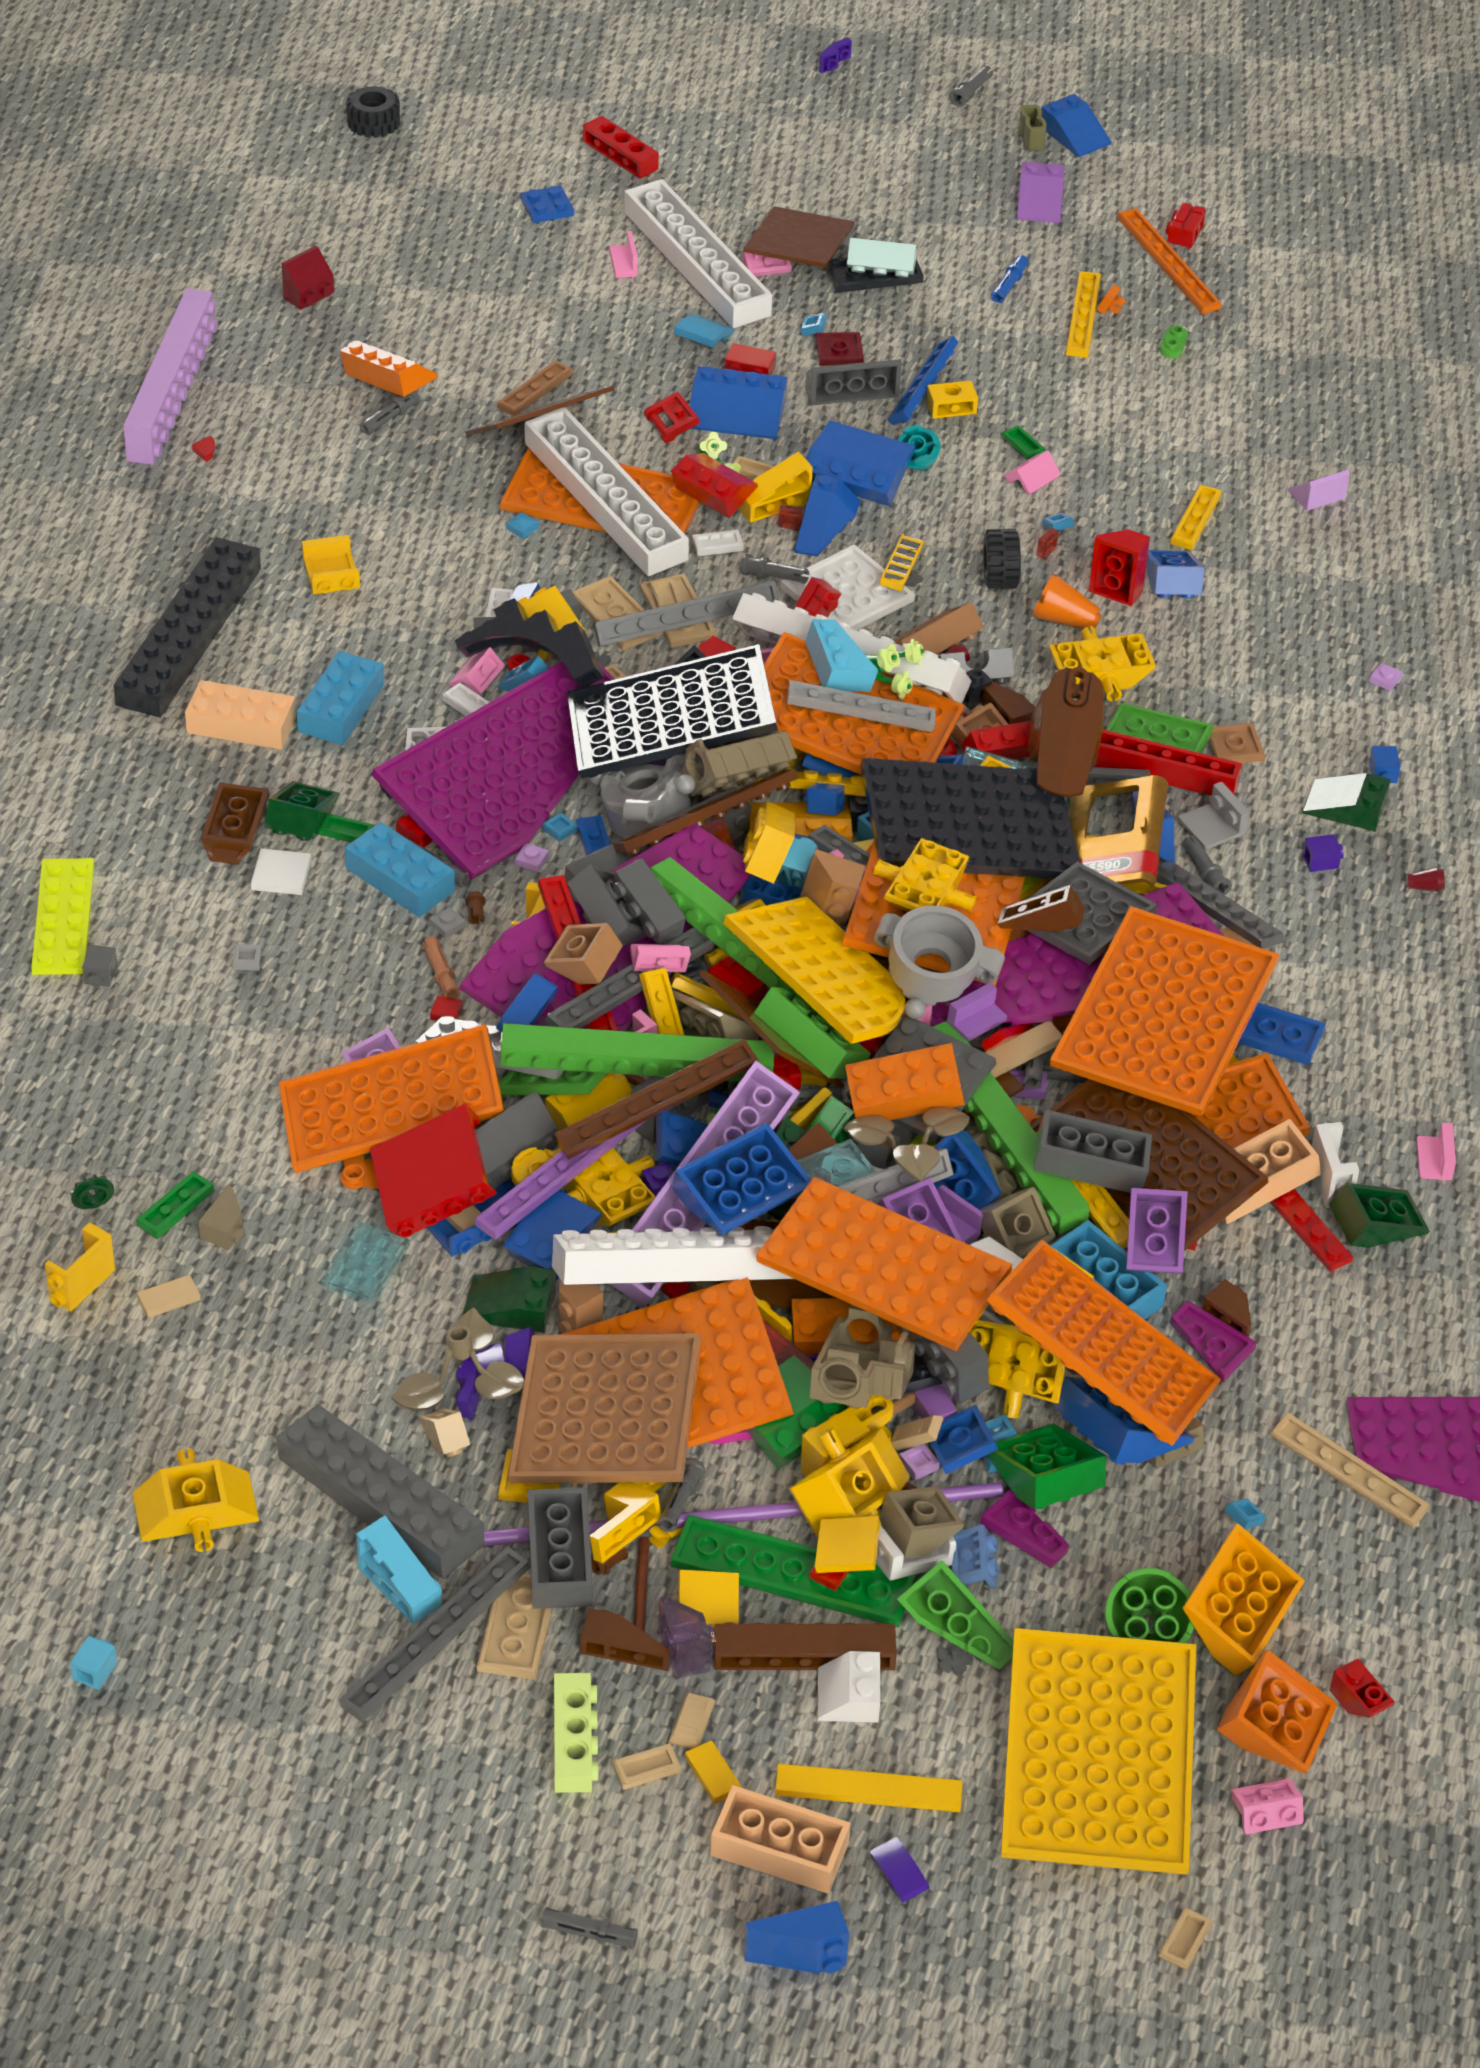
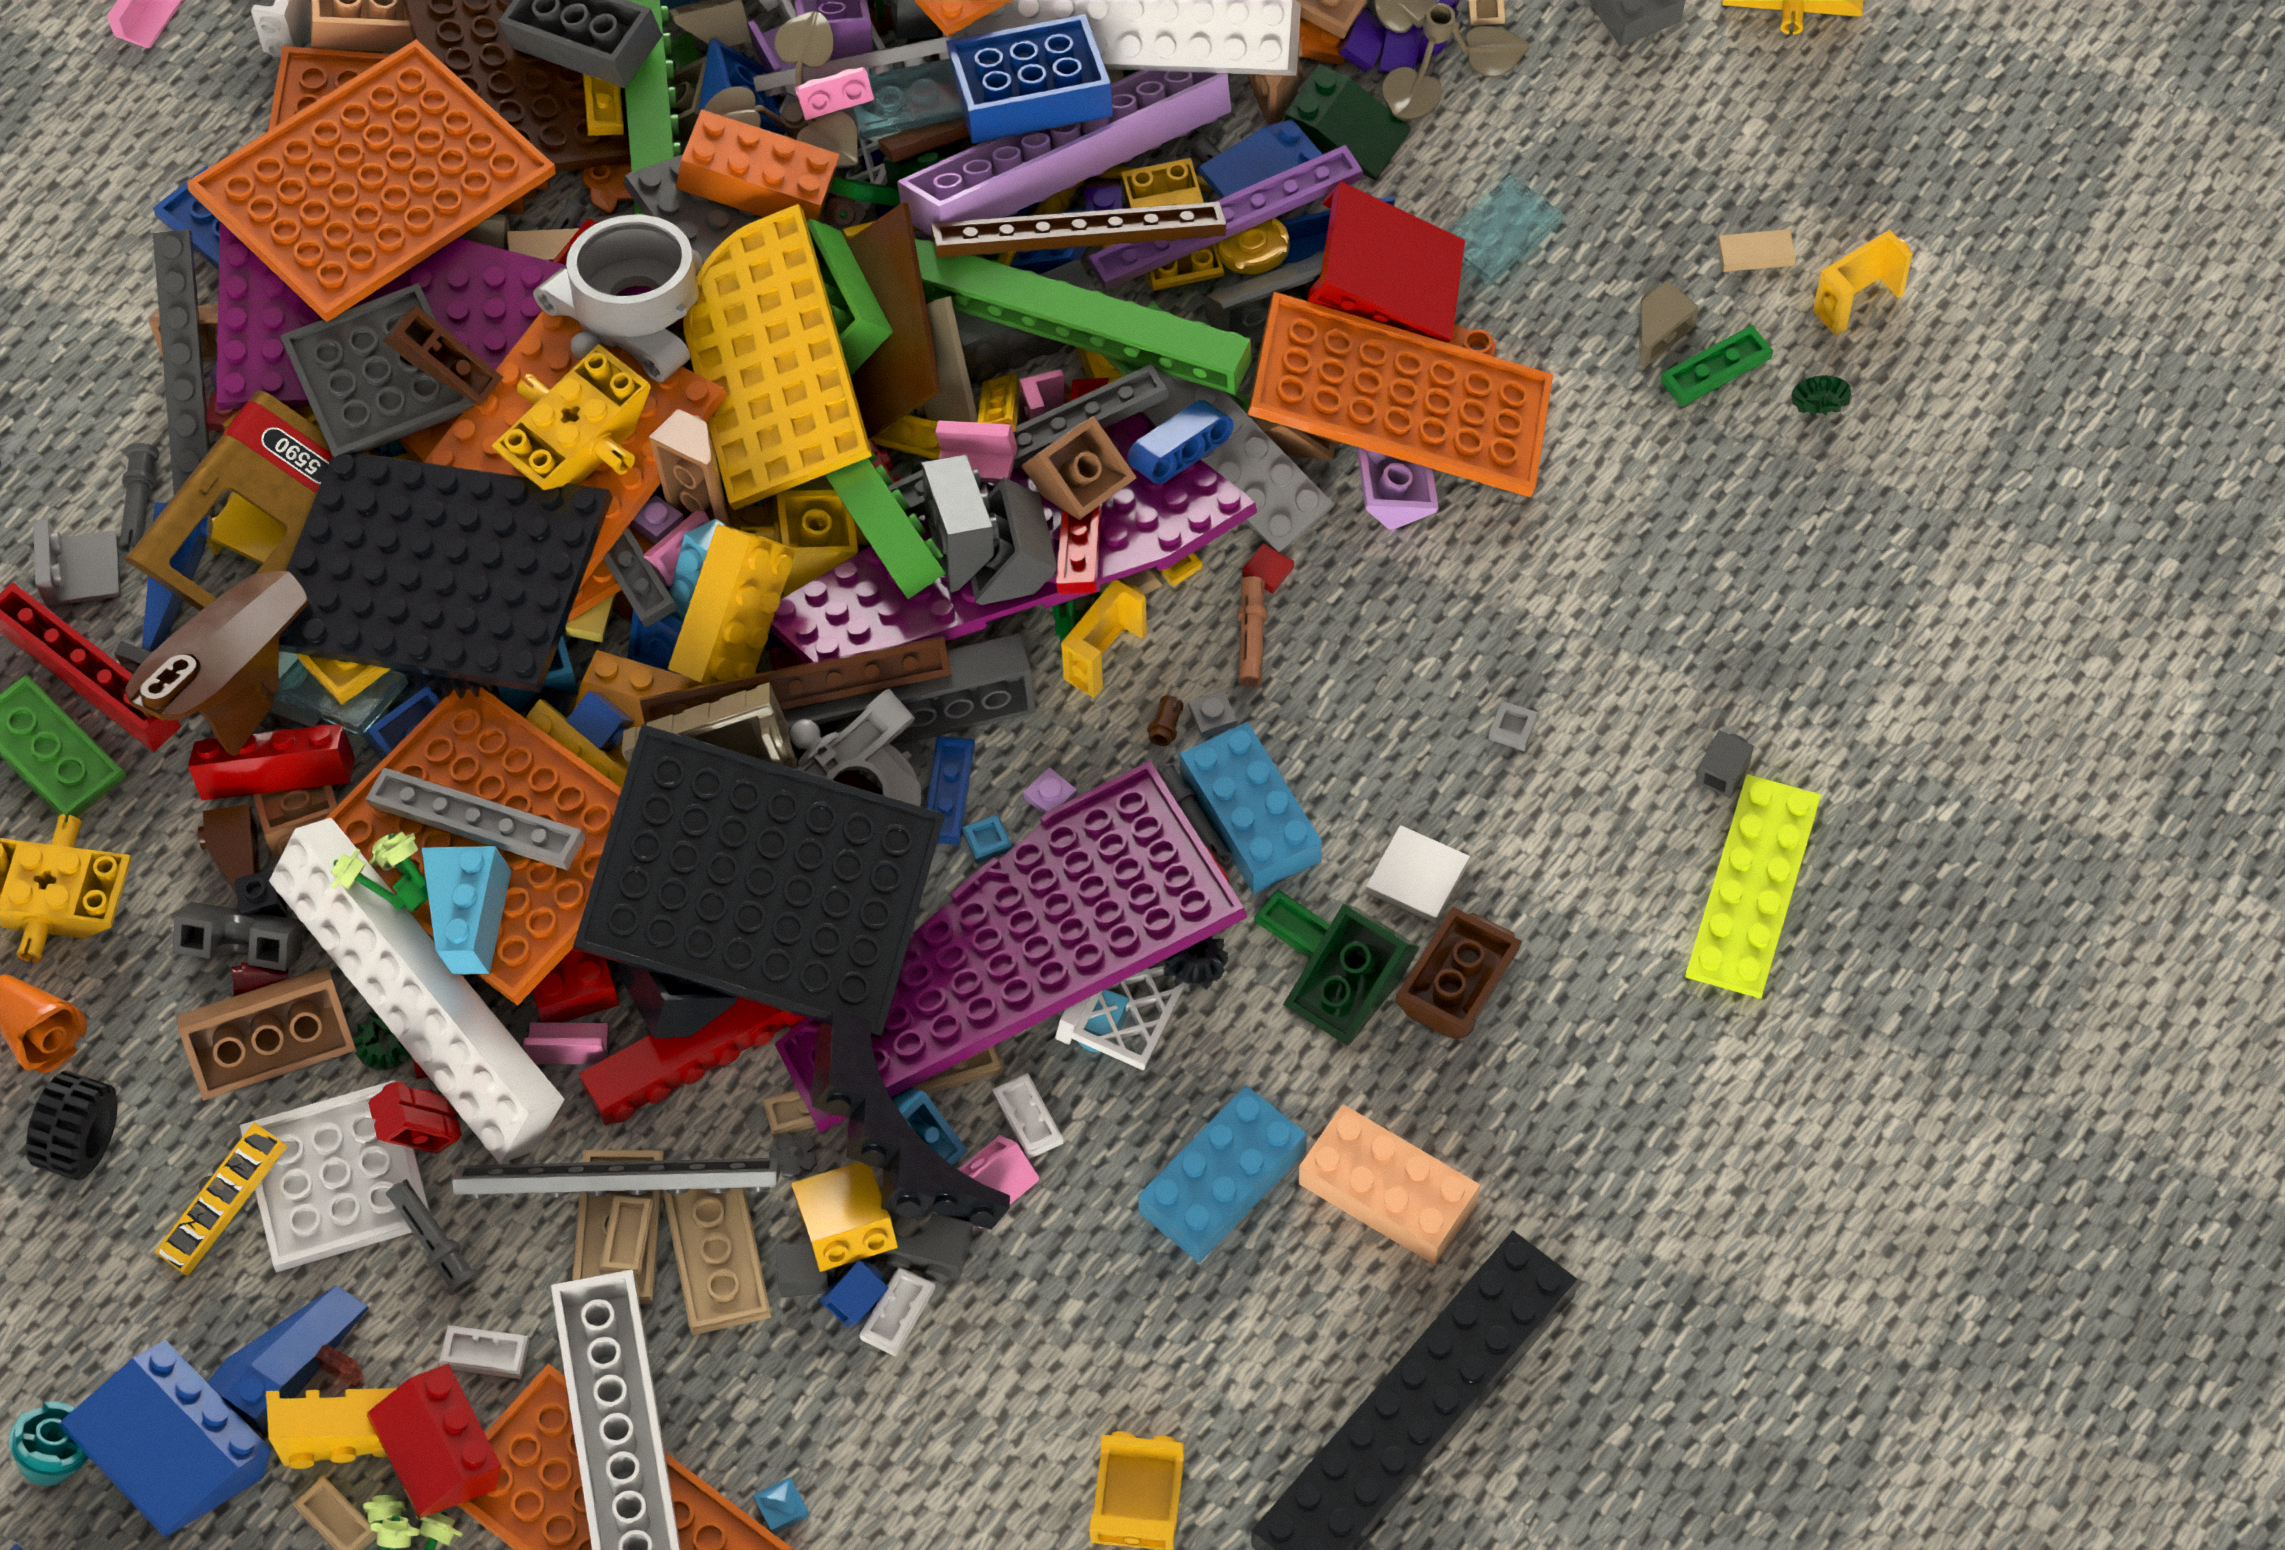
camera: 155 degrees left, 15 degrees up
none -> bright pink bracket [794,67,874,120]

